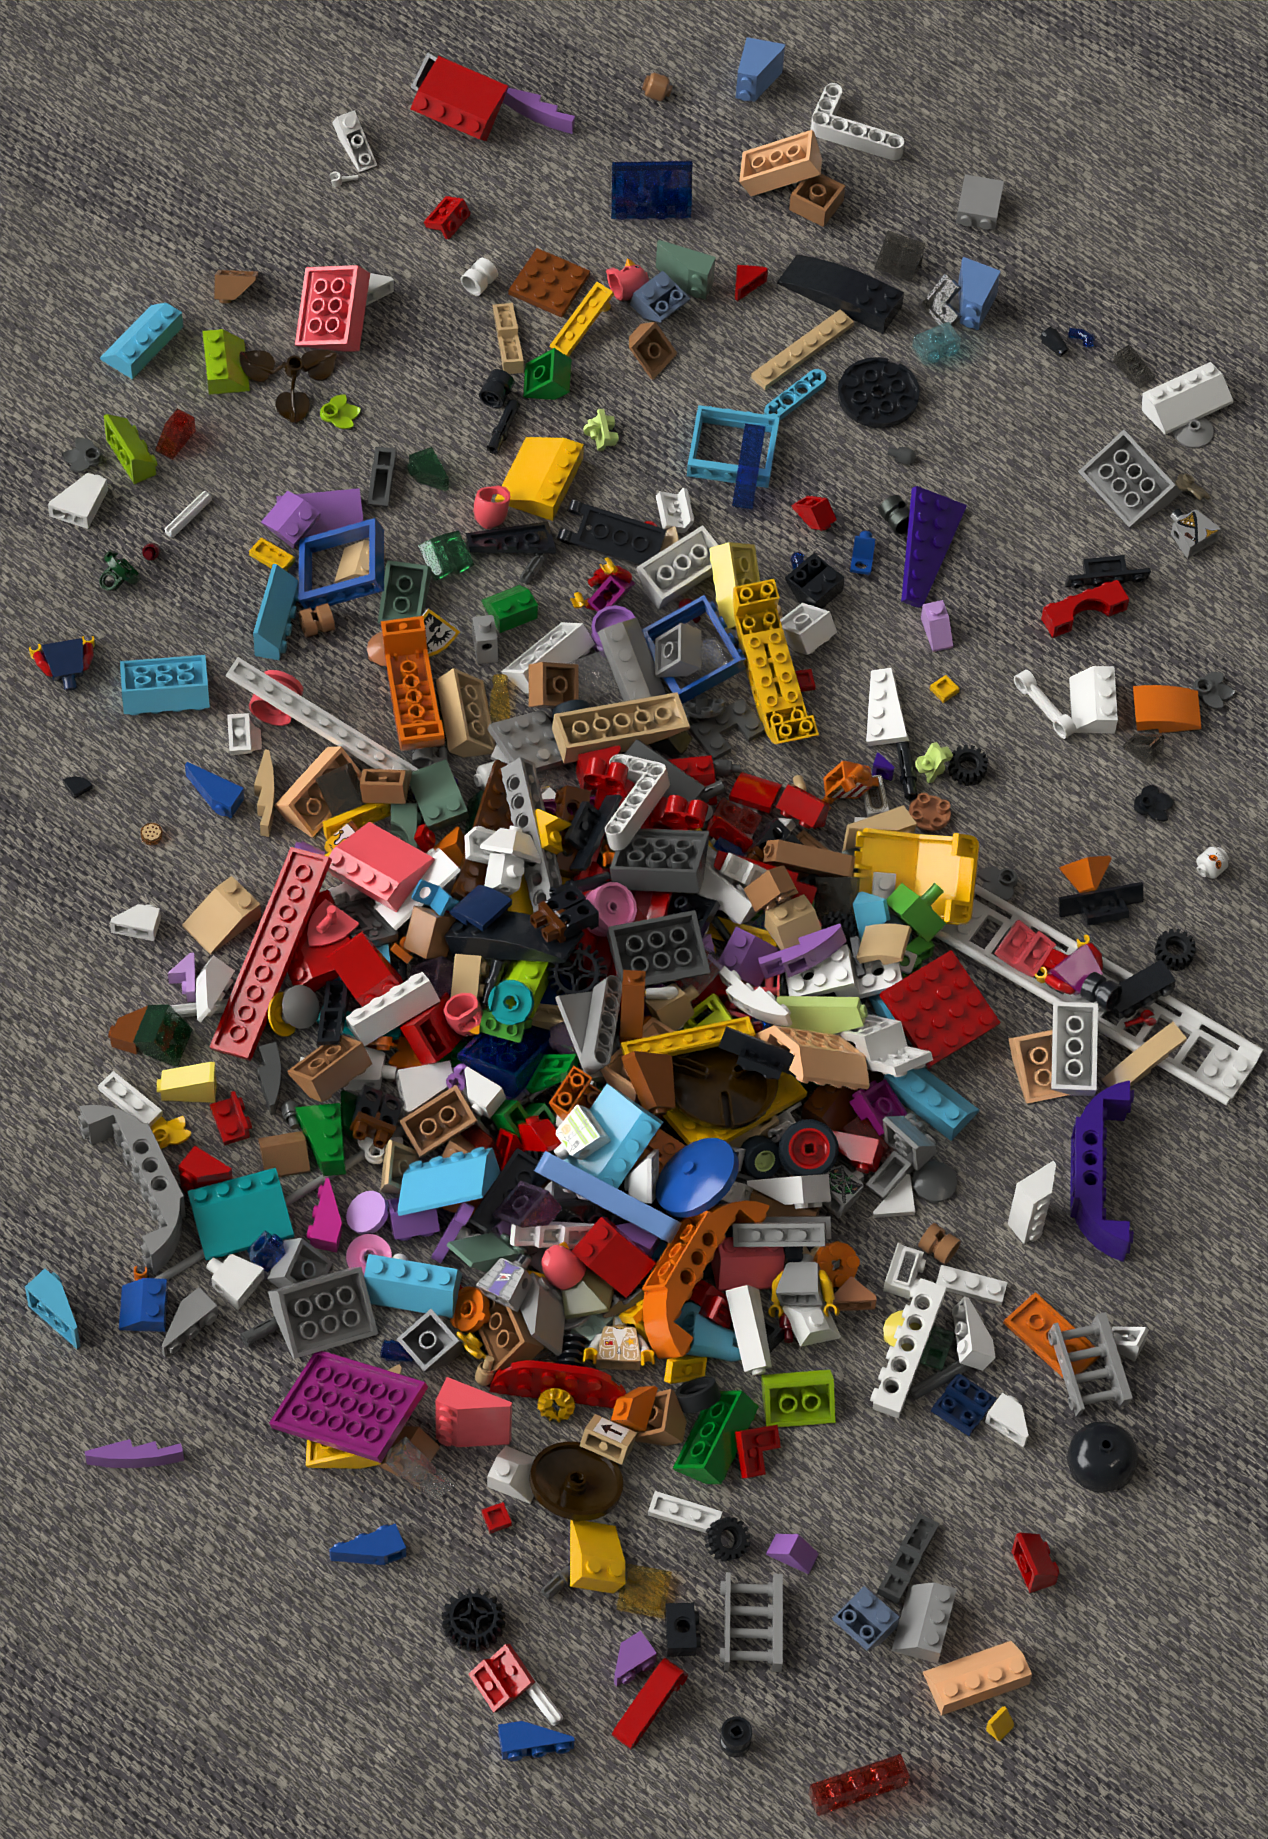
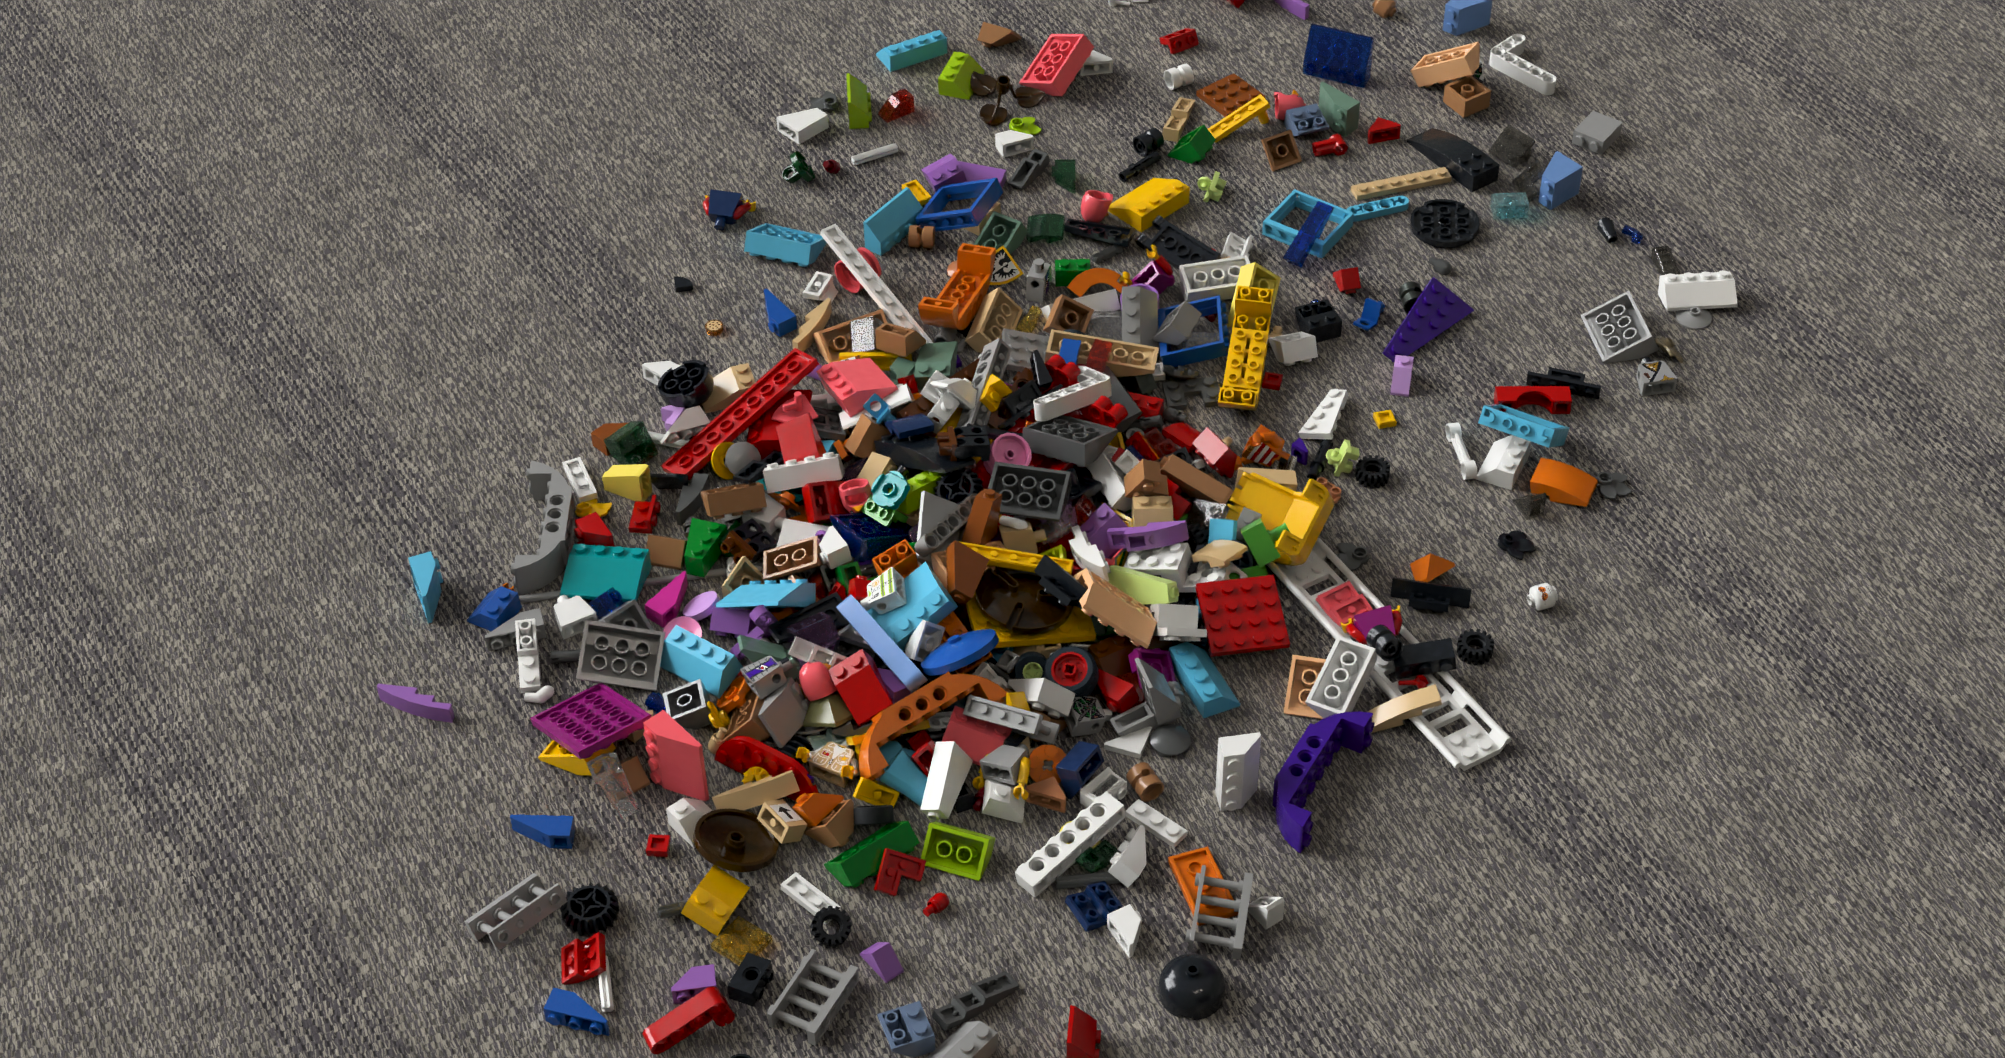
camera: 30 degrees right, 15 degrees down
none -> light grey fence [464,873,567,951]
none -> white slope [515,618,541,693]
none -> white arm [524,685,554,704]
none -> black slope [650,473,688,489]
none -> black cylinder [657,360,714,409]
none -> tan slope [712,770,800,810]
none -> red cylinder [923,892,949,917]
none -> white slope [995,130,1034,158]
none -> yellow slope [1006,691,1030,711]
none -> black slope [1030,350,1053,392]
none -> dark blue slope [1056,741,1104,800]
none -> blue slope [1059,338,1081,365]
none -> orange arch [1067,268,1128,297]
none -> clear red slope [1074,494,1096,527]
none -> clear red slope [1086,339,1113,373]
none -> red piece [1312,134,1348,157]
none -> medium azure window [1478,404,1569,448]

